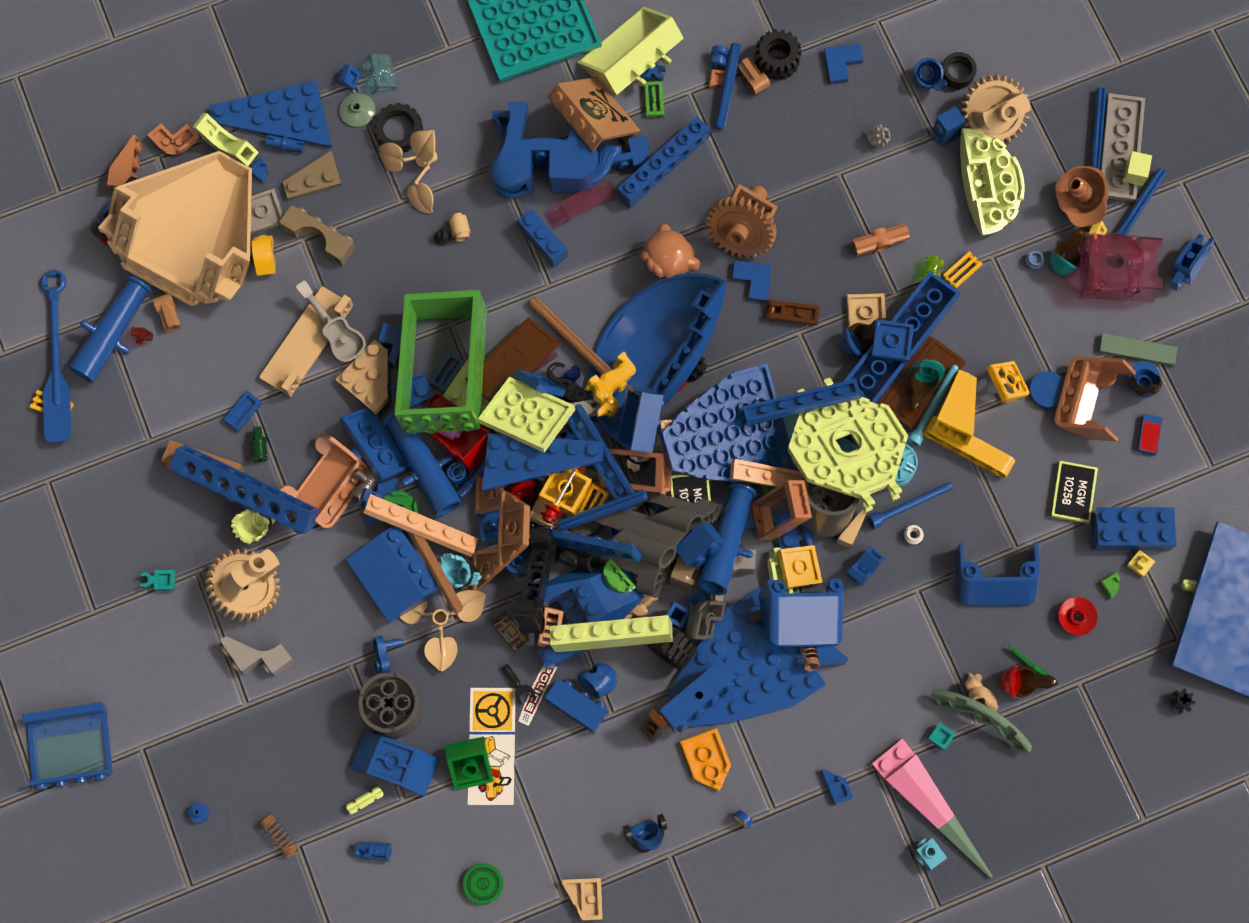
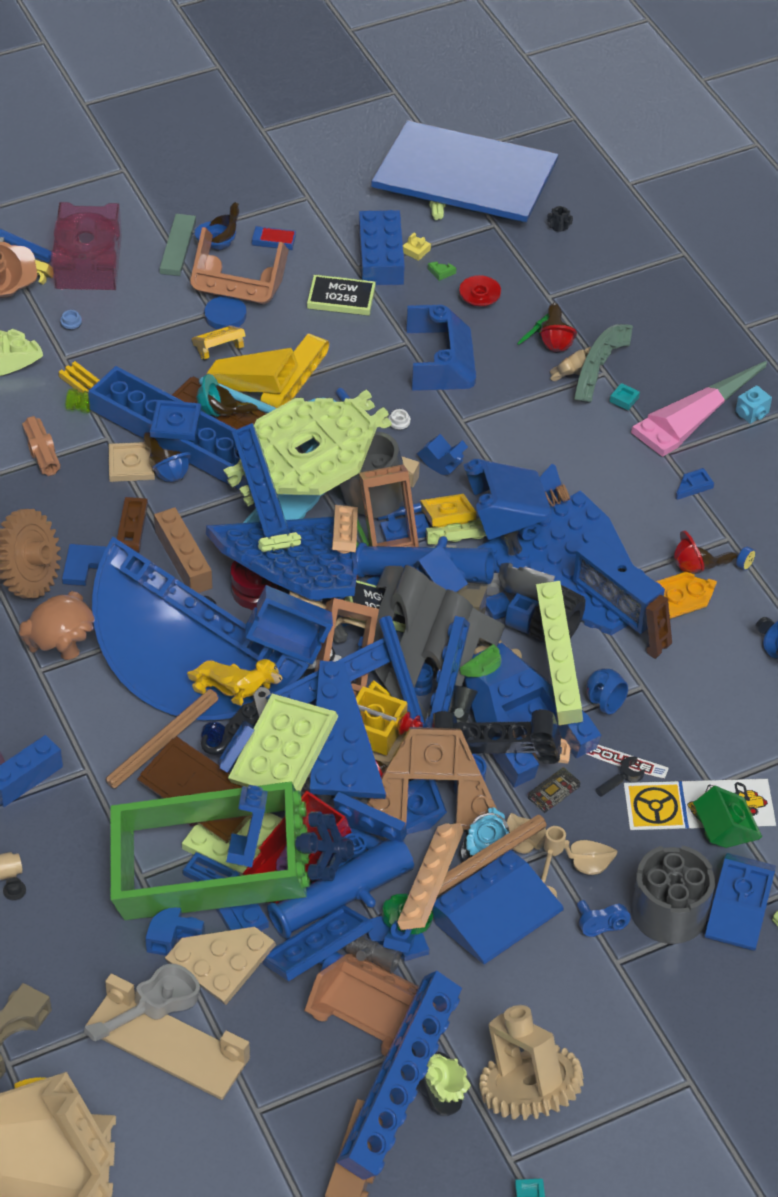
camera: 95 degrees left, 25 degrees down
light grey arch [220,637,295,676] -> none
blue tile [223,391,263,432] -> none
dark green hinge [249,426,268,463] -> none
blue brick [545,678,608,734] -> none
dark brown piece [1050,228,1084,275] -> none
blue hinge [1171,234,1215,291] -> none
none -> medium nougat brick [154,507,212,593]
none -> blue panel [226,785,268,867]
none -> yellowish green axle [258,532,301,552]
none -> dark blue plant [296,811,354,881]
none -> blue wing [333,792,407,842]
none -> red piece [674,530,738,573]

